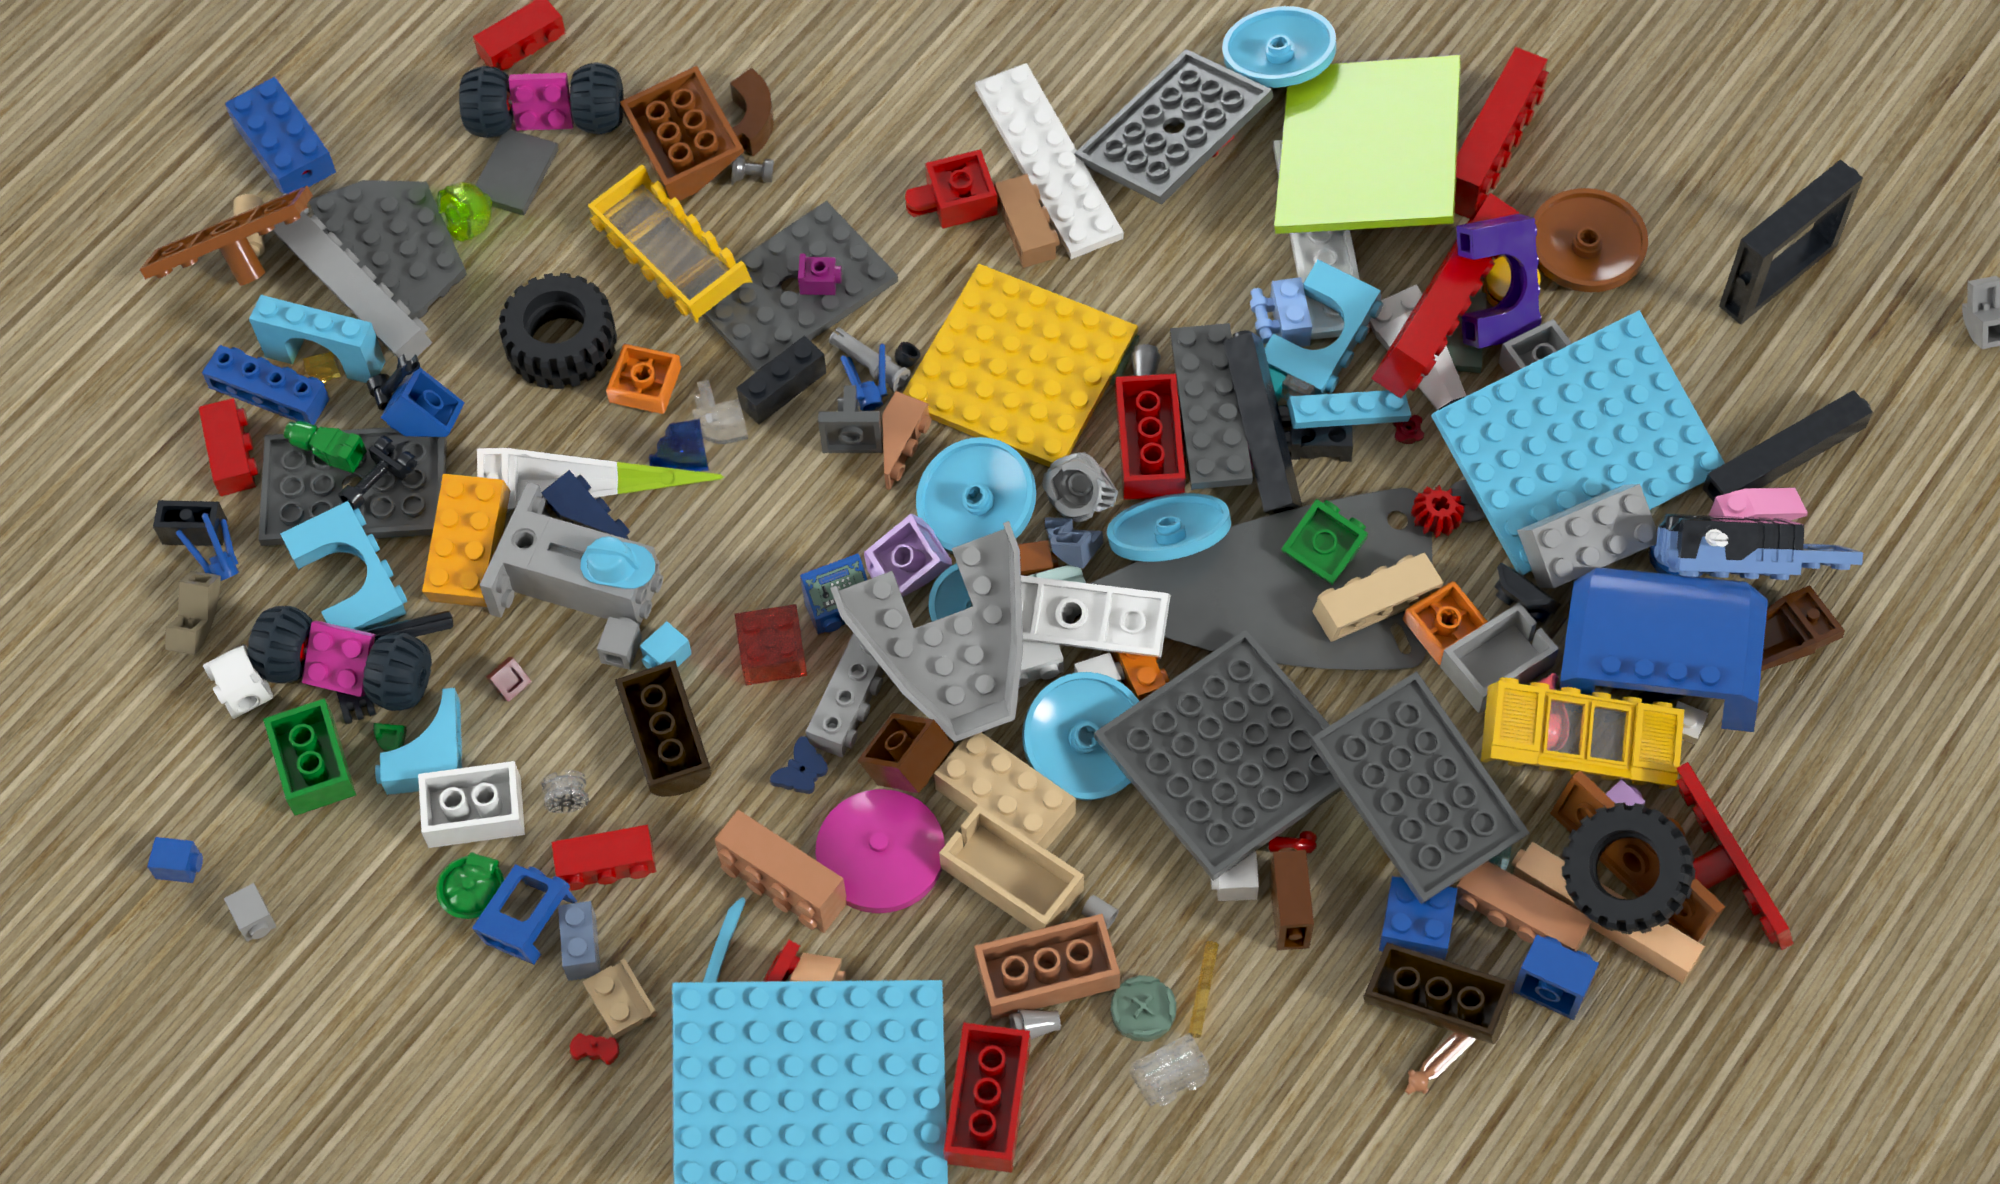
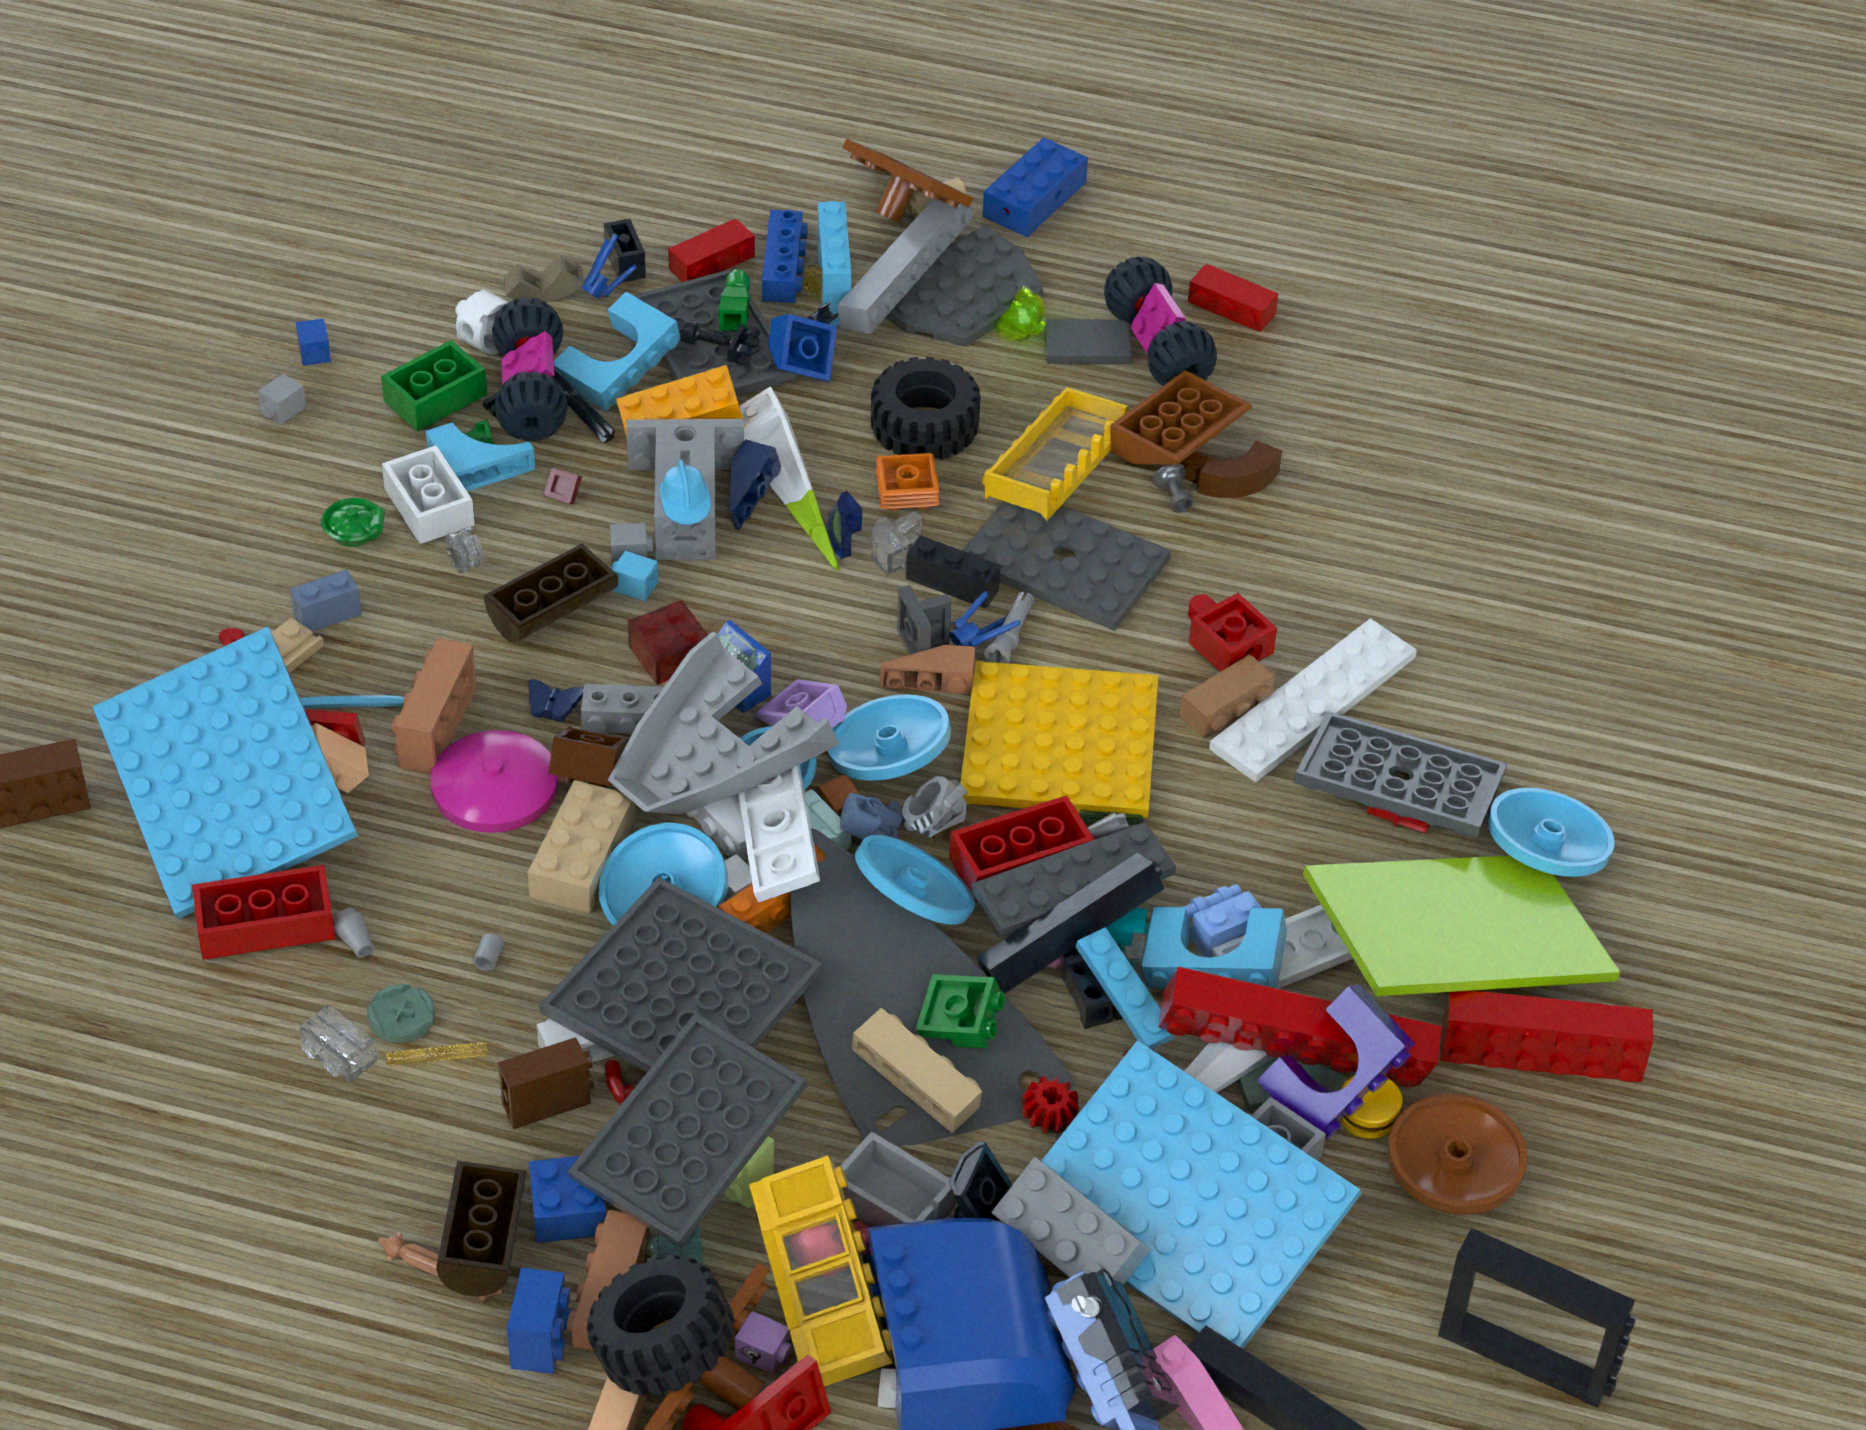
camera: 65 degrees right, 15 degrees down
blue window [472,864,577,965] -> none
red brick [551,825,657,891] -> none
magenta brick [798,253,842,295] -> none
black hinge [894,342,921,368] -> none
tan piece [939,804,1084,931] -> none
nougat brick [974,914,1120,1020] -> none
orange brick [1403,581,1488,665] -> none

